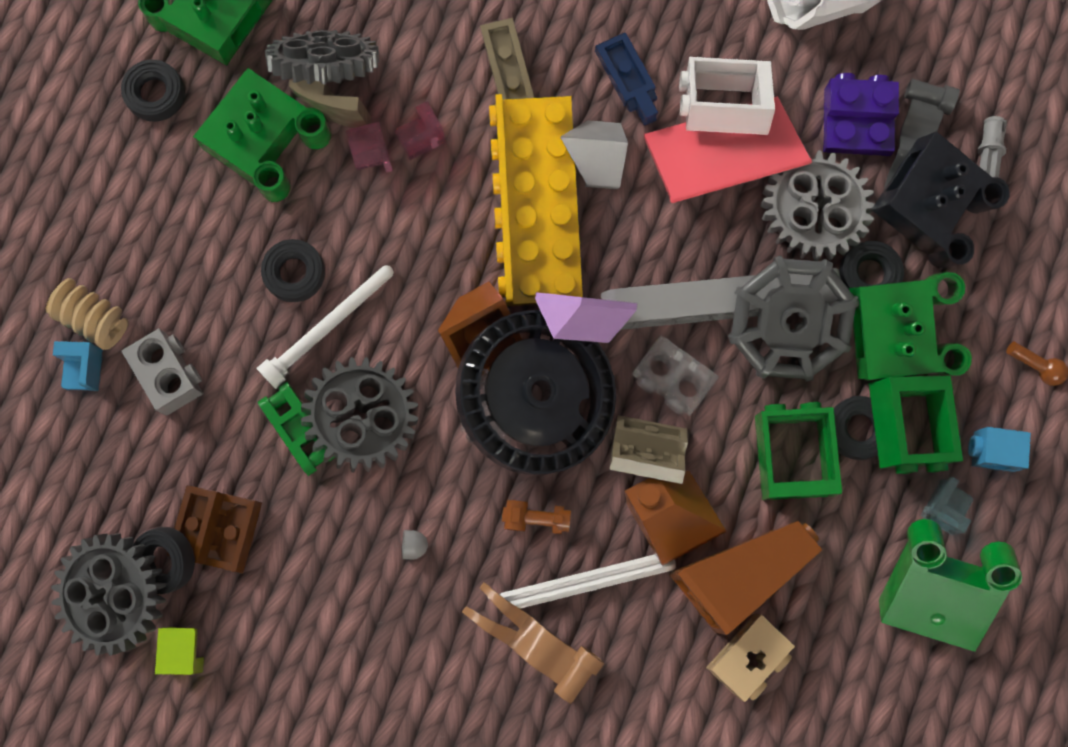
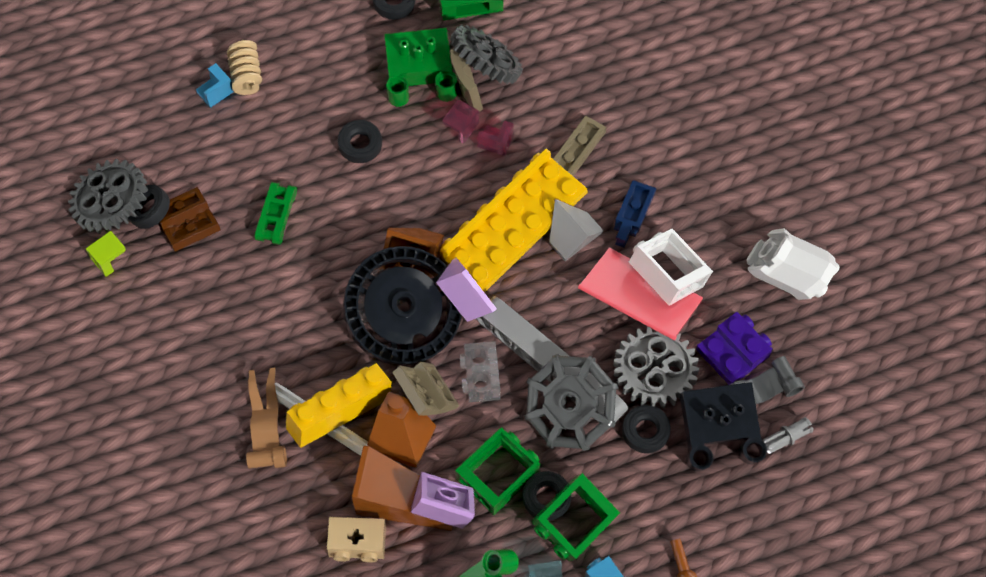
camera: 50 degrees right, 15 degrees down
light grey brick [121,328,203,416] -> none
white piece [256,265,394,389] -> none
dark grey gear [301,357,418,473] -> none
light grey hinge [402,530,428,560] -> none
dark orange bar [502,500,571,534] -> none
green piece [849,272,972,380] -> none
none -> yellow brick [286,363,392,448]
none -> lavender slope [411,472,475,529]

